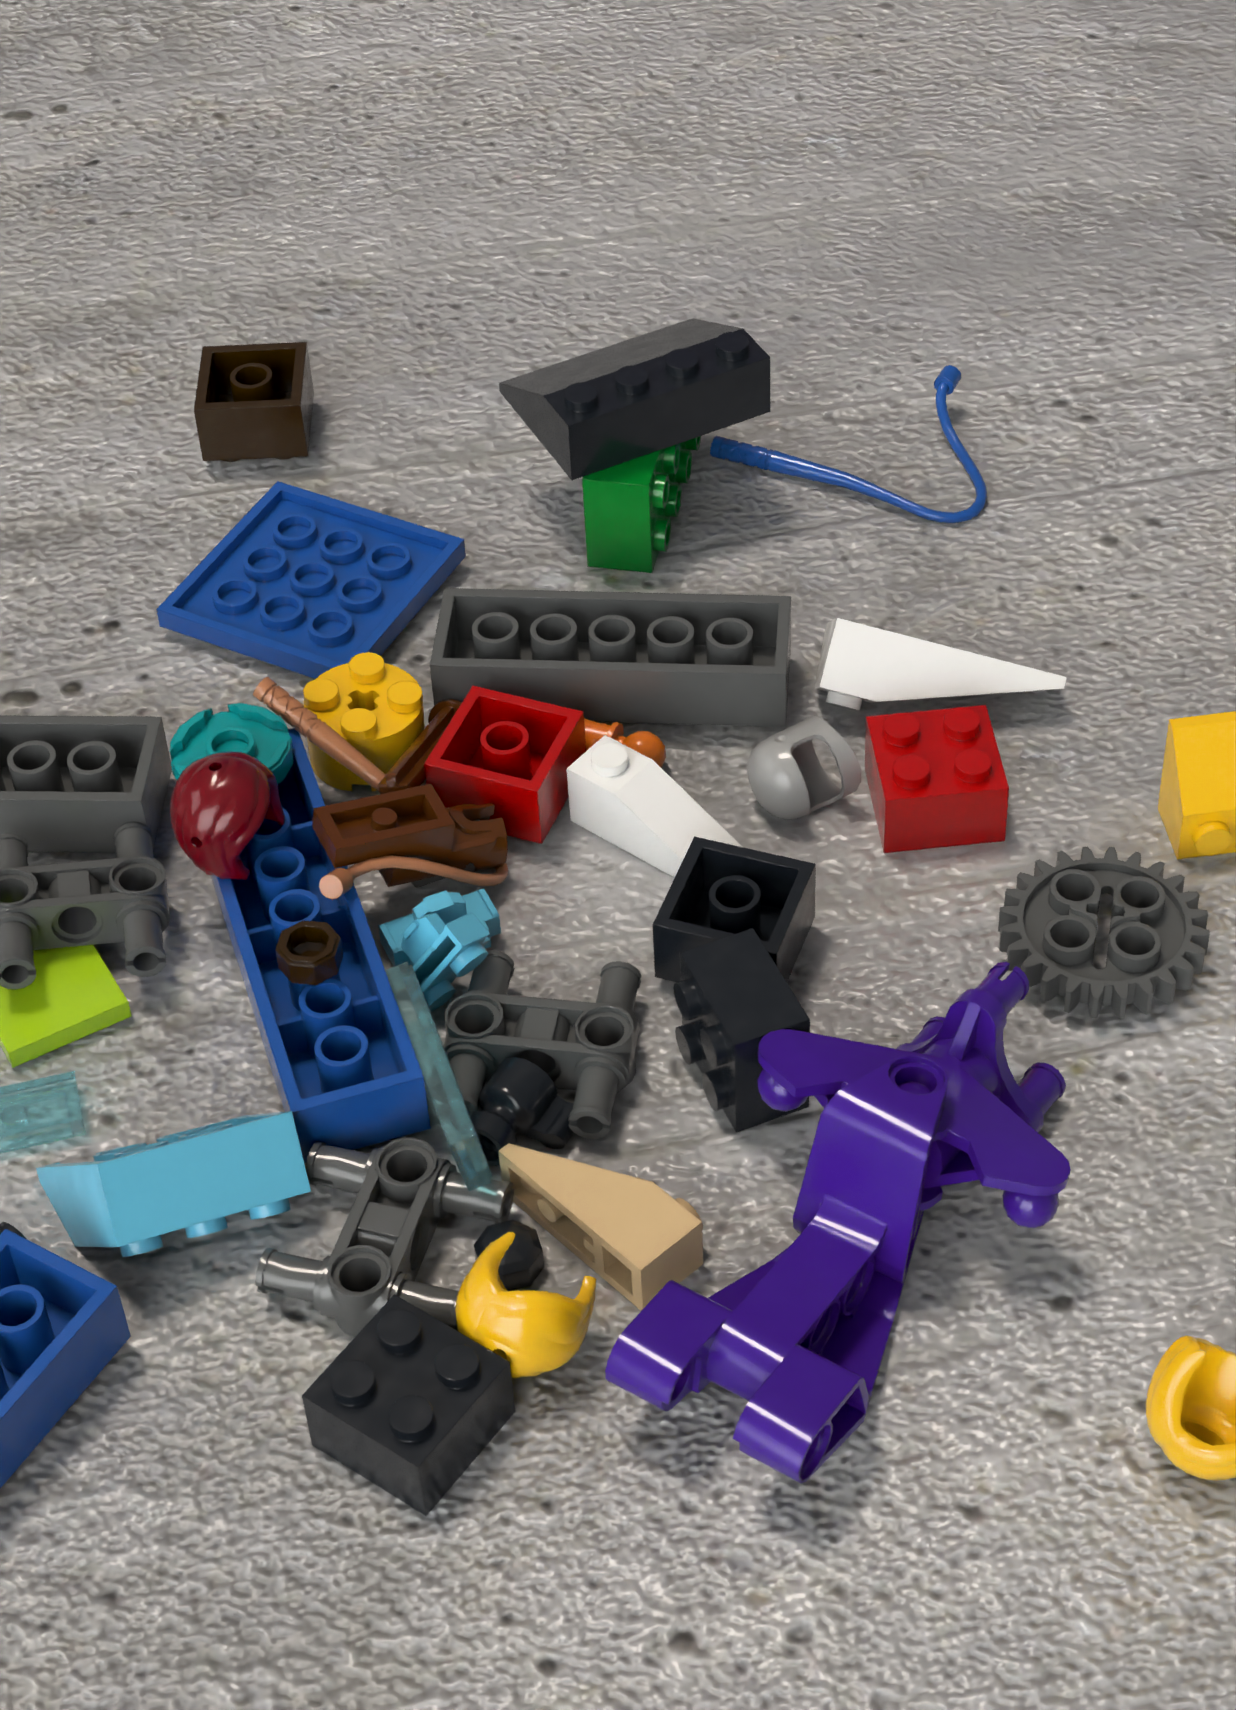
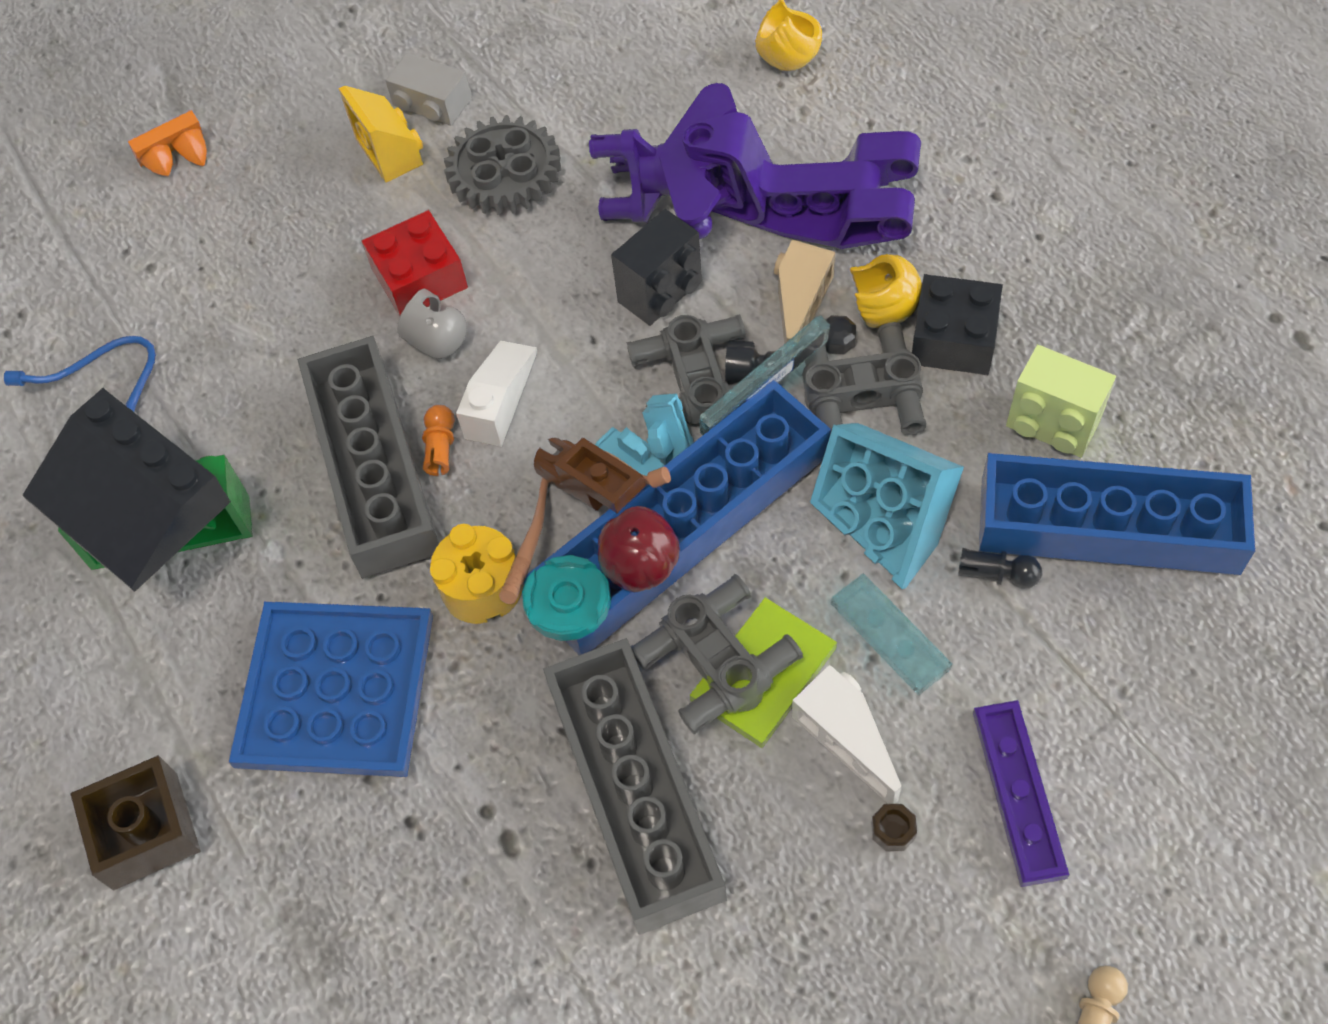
camera: 110 degrees left, 15 degrees up
dark brown tile [275,920,343,985] -> none
reddish brown axle [378,699,462,794] -> none
red brick [424,685,586,844] -> none
black brick [652,836,816,982] -> none
white wedge [815,618,1067,711] -> none
none -> yellowish green brick [1006,344,1116,458]

